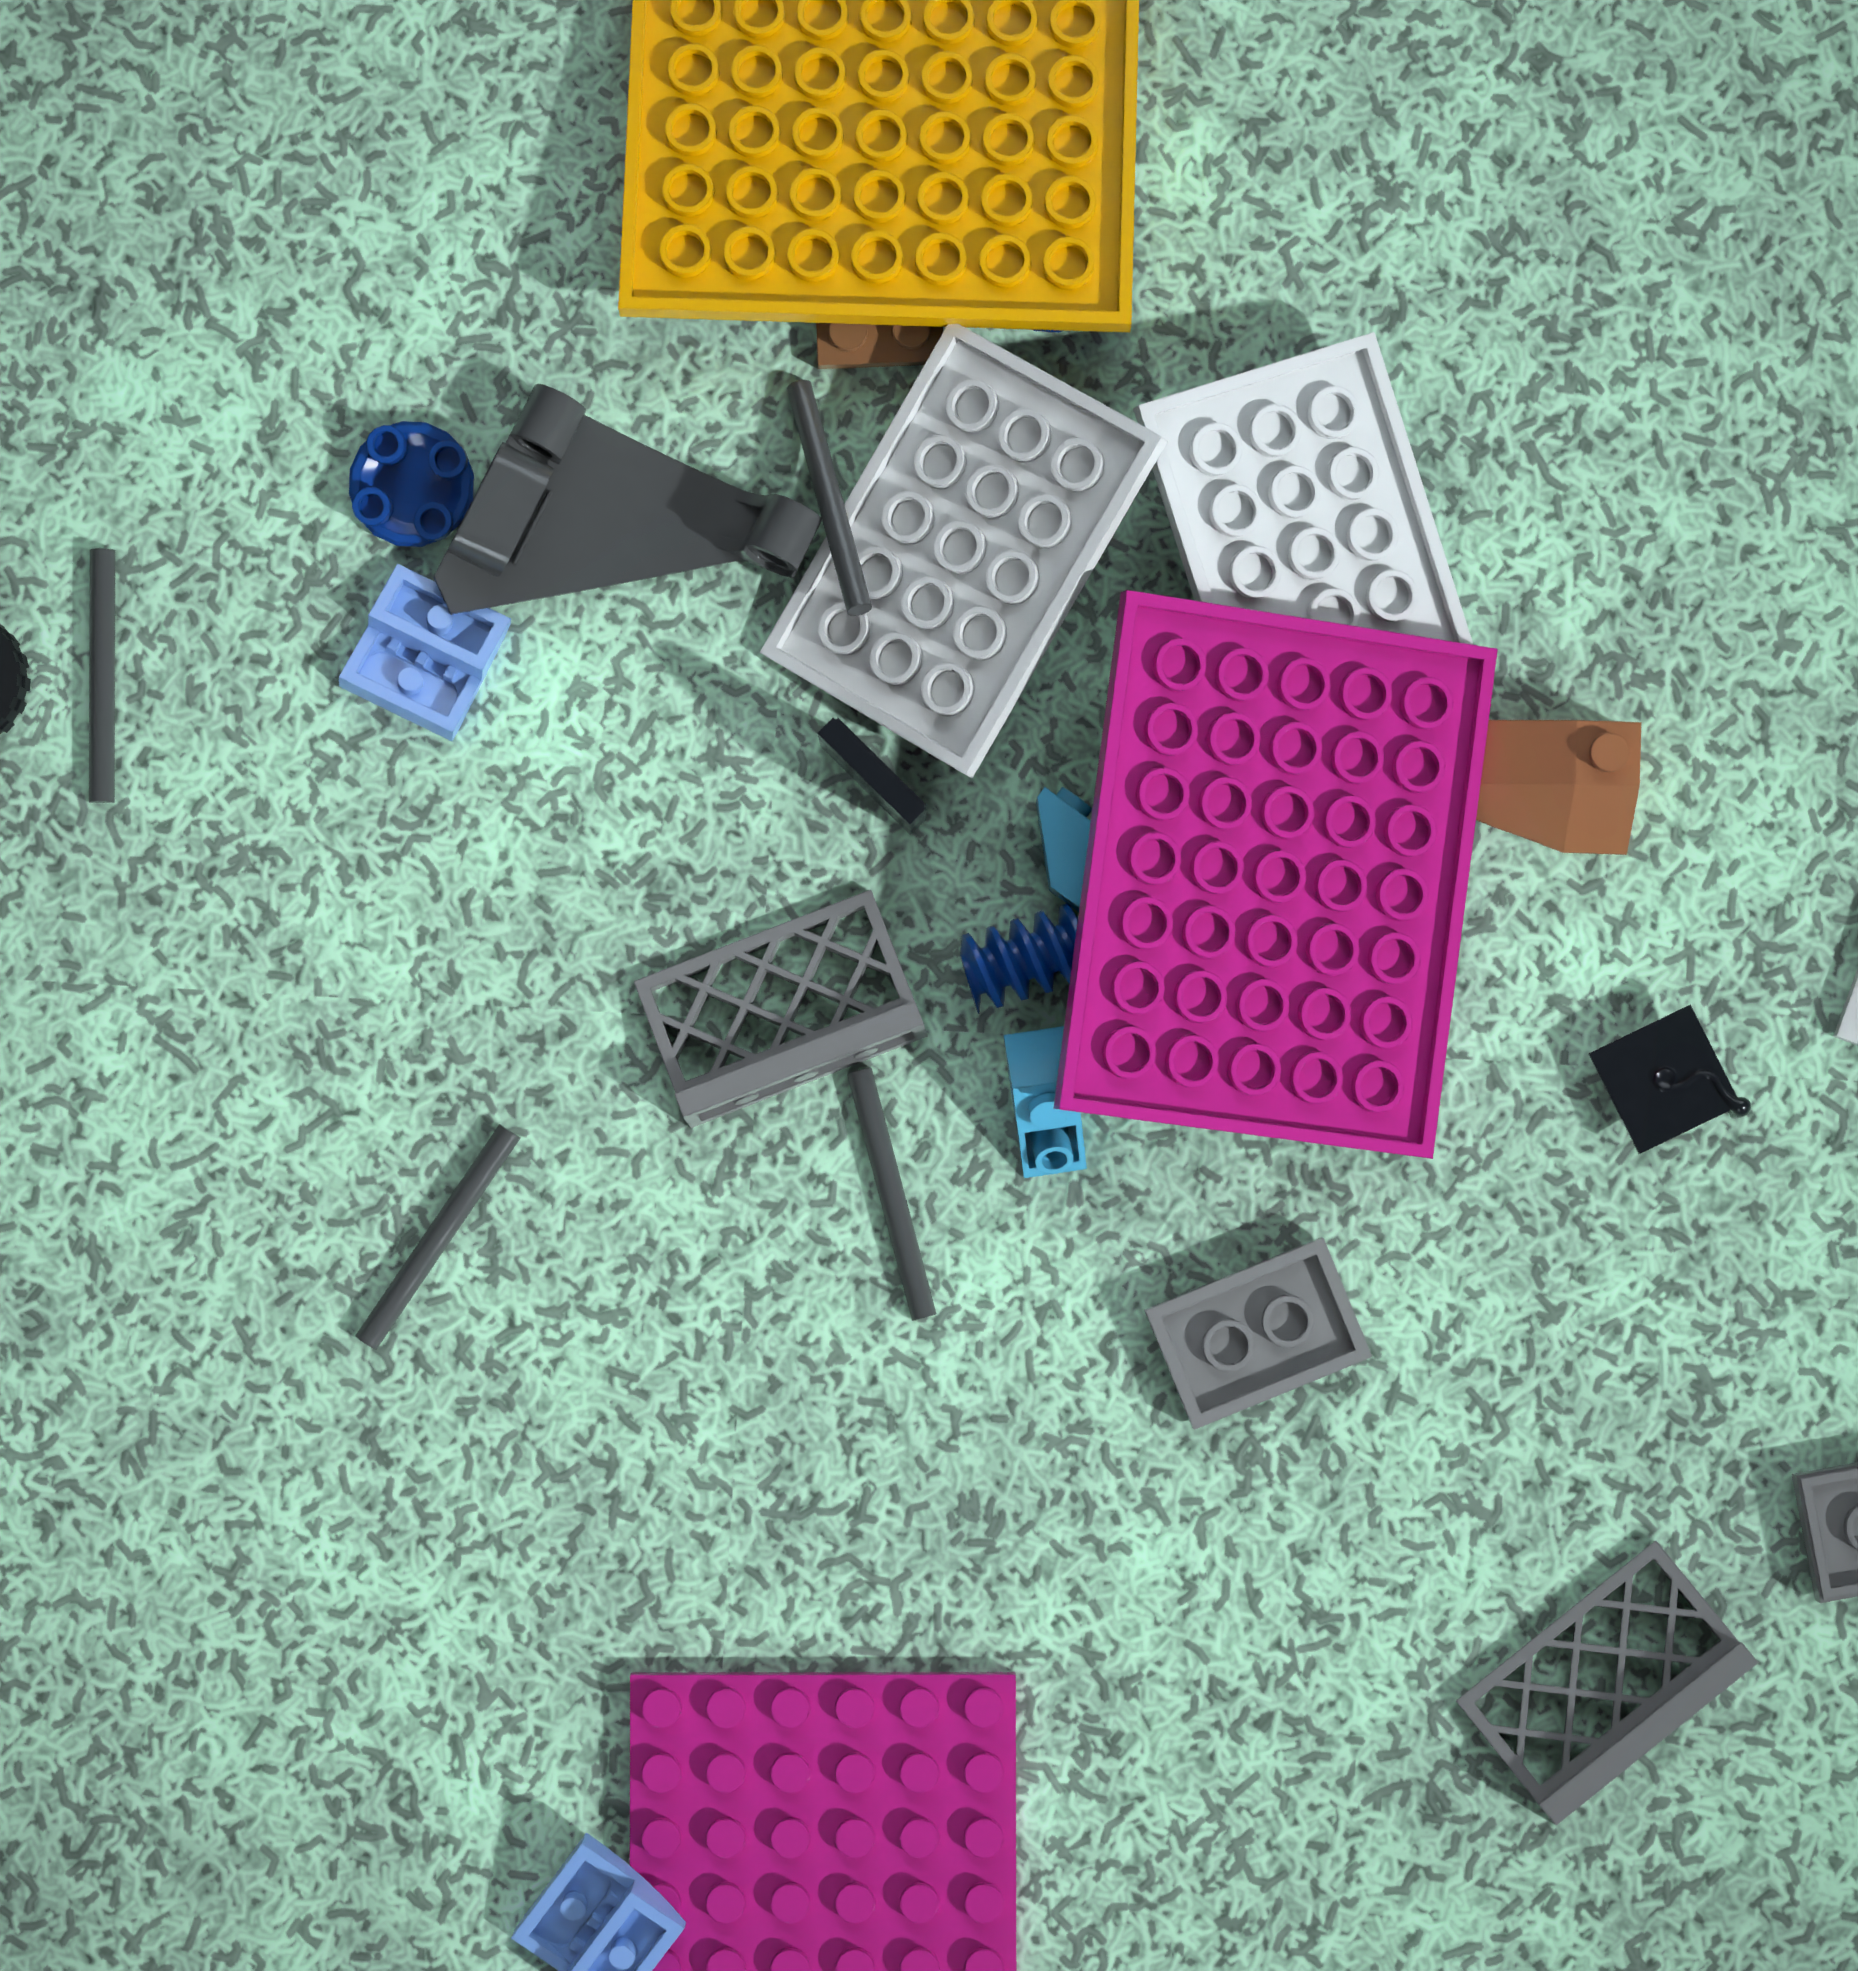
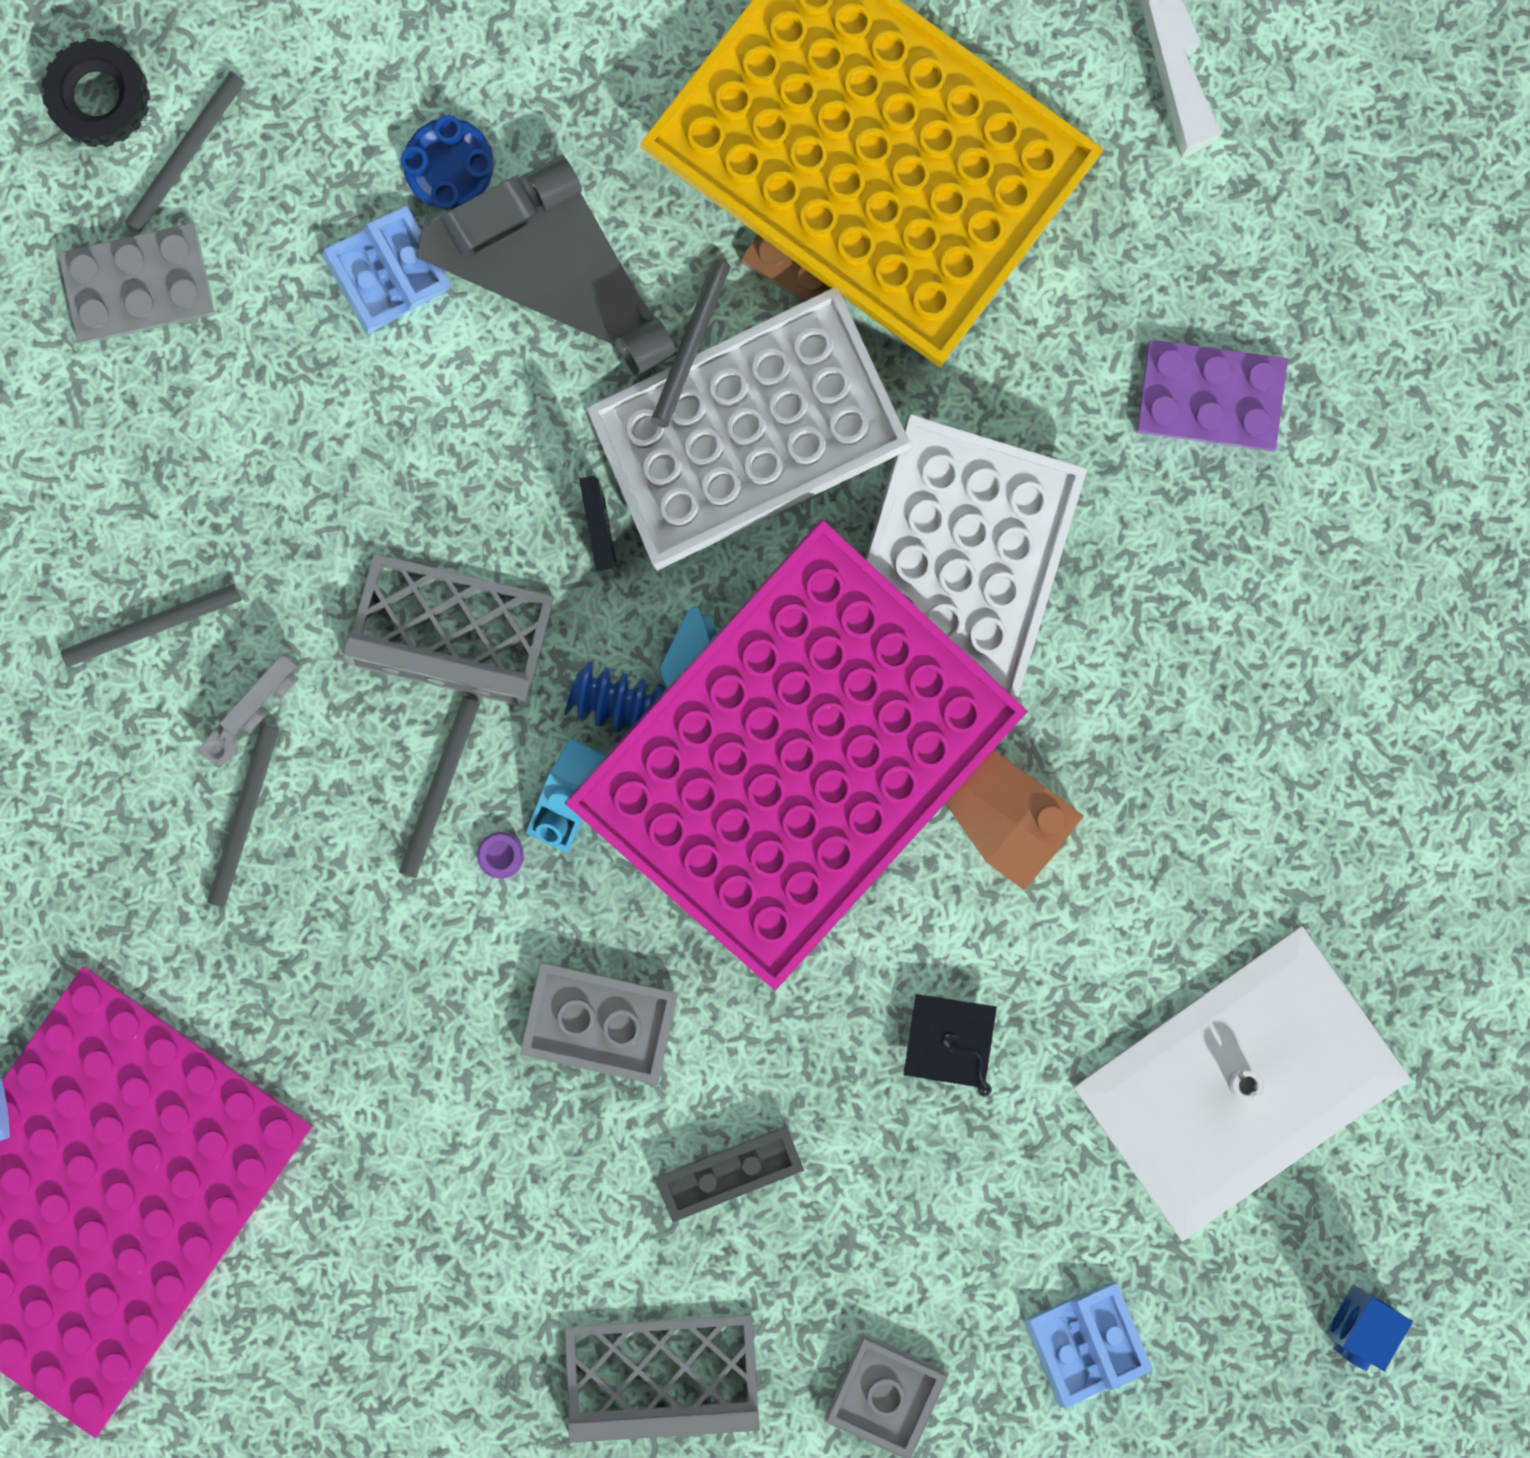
camera: 35 degrees right, 0 degrees up
none -> light grey plate [58,223,216,345]
none -> light grey hinge [198,655,300,768]
none -> dark grey bar [207,724,280,908]
none -> medium lavender tile [477,832,525,879]
none -> dark grey plate [655,1125,804,1222]
none -> medium lavender plate [1136,340,1288,452]

